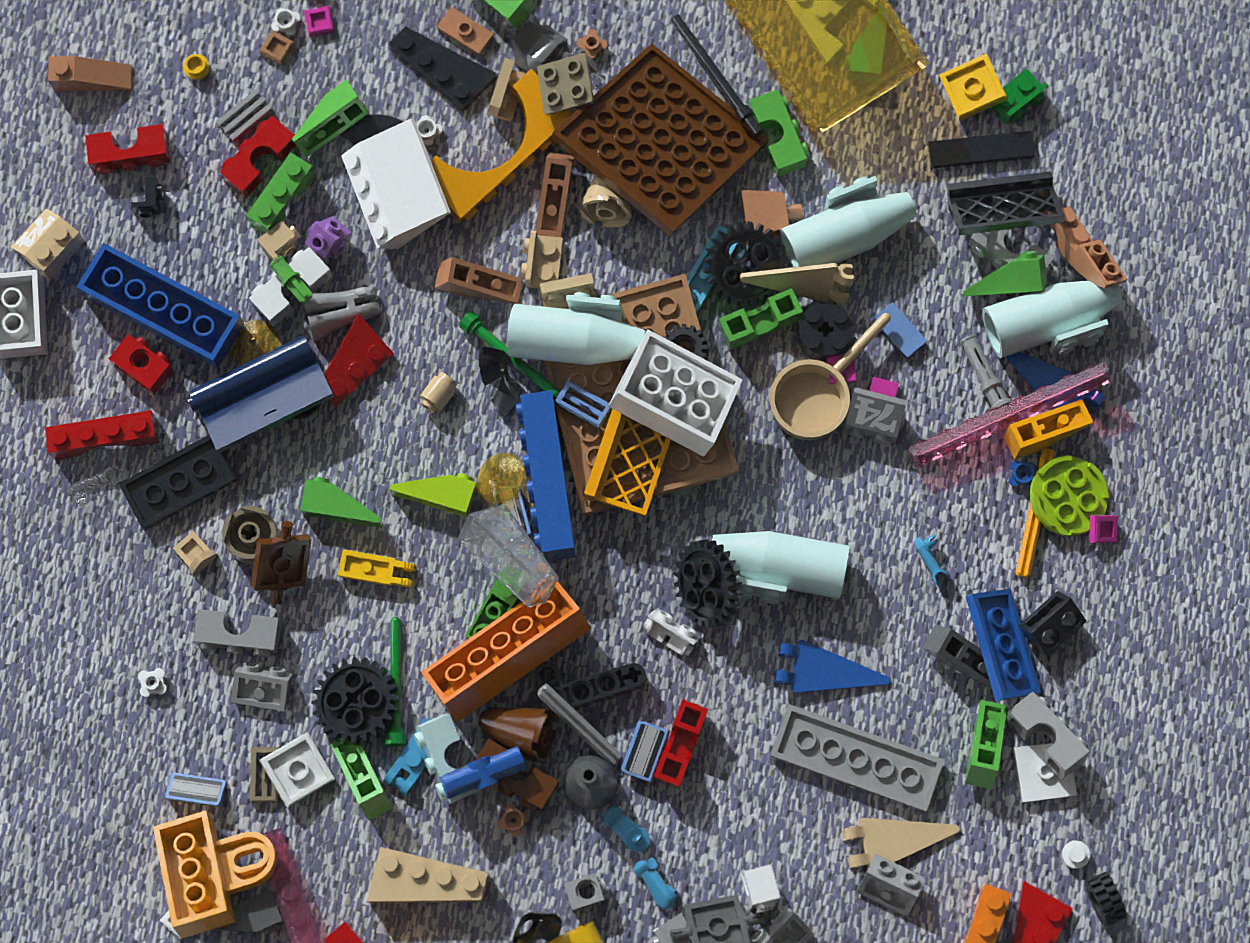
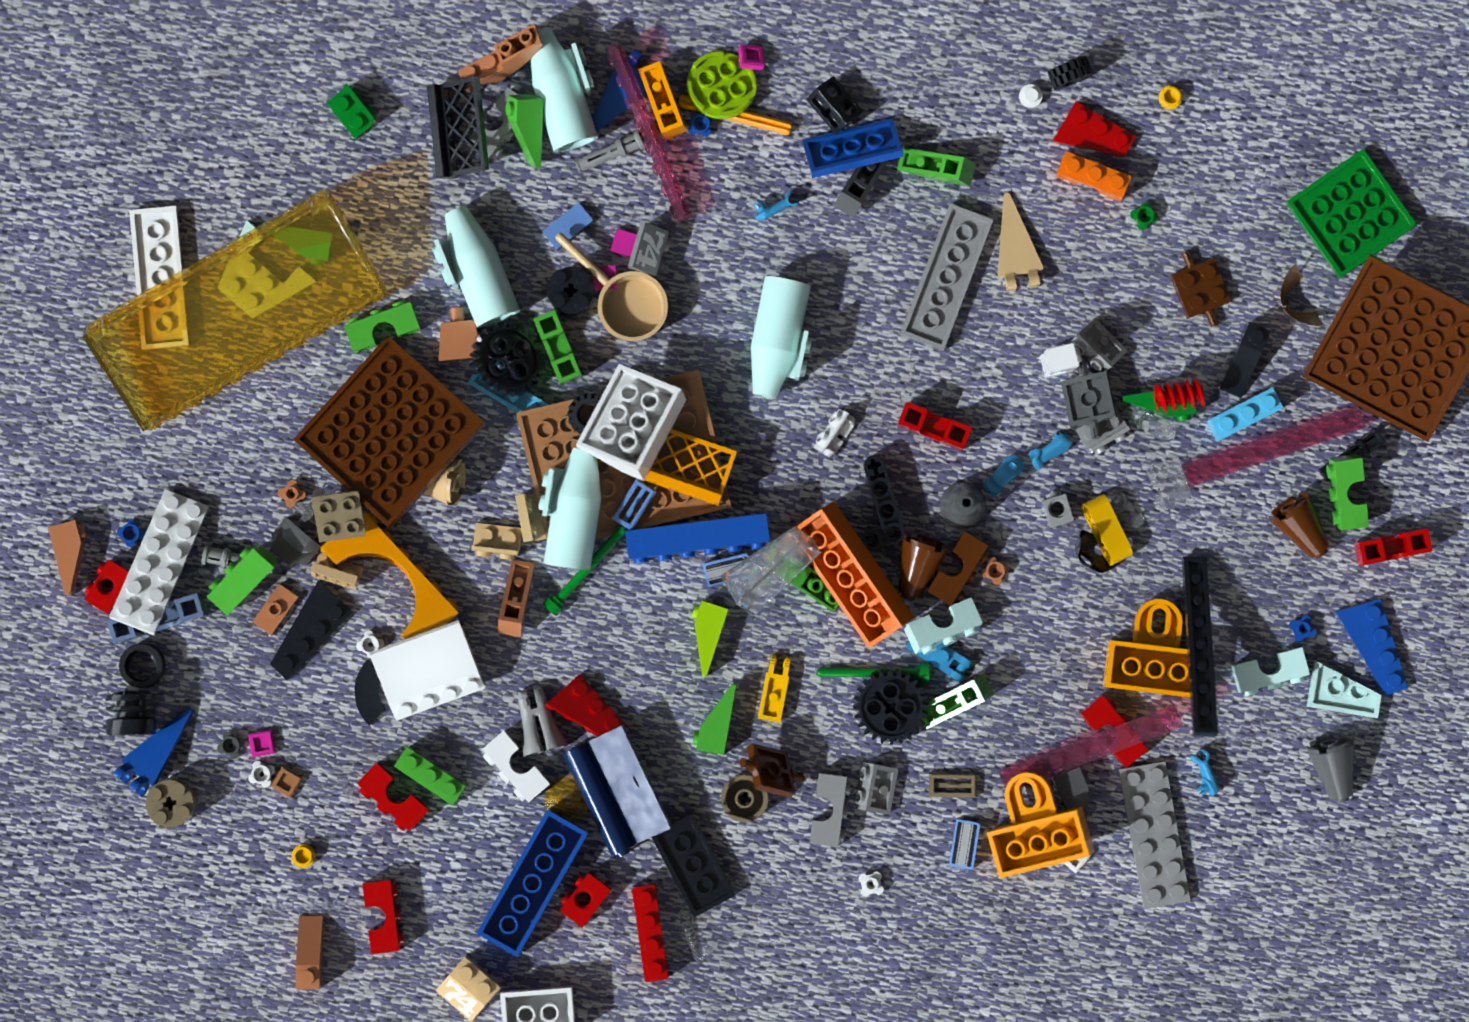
camera: 90 degrees left, 10 degrees up
black bracket [130,176,164,218] -> none
tan tile [173,531,218,575] -> none
light grey tile [216,89,273,143] -> none
tan brick [258,220,301,263] -> none
white plate [259,732,335,808] -> none
bright green axle [269,256,313,304] -> none
bright green slope [292,79,370,158] -> none
medium lavender brick [305,216,352,259] -> none
tan wedge [366,847,490,904] -> none
tan brick [419,372,457,413] -> none
blue piece [439,747,526,799] -> none
clear yellow dish [477,452,525,504] -> none
black piece [478,347,520,417] -> none
nougat slope [536,152,575,237] -> none
light grey axle [537,684,621,765] -> none
slope [621,721,671,783] -> none
black bar [671,14,763,137] -> none
black gear [673,539,742,628] -> none
tan flag [740,263,854,304] -> none
blue flag [774,640,890,693] -> none
light grey bracket [857,854,925,916] -> none
black tile [927,131,1035,169] -> none
yellow tile [939,53,1007,121] -> none
light grey arch [1006,692,1089,781] -> none
white plate [1013,743,1077,803] -> none

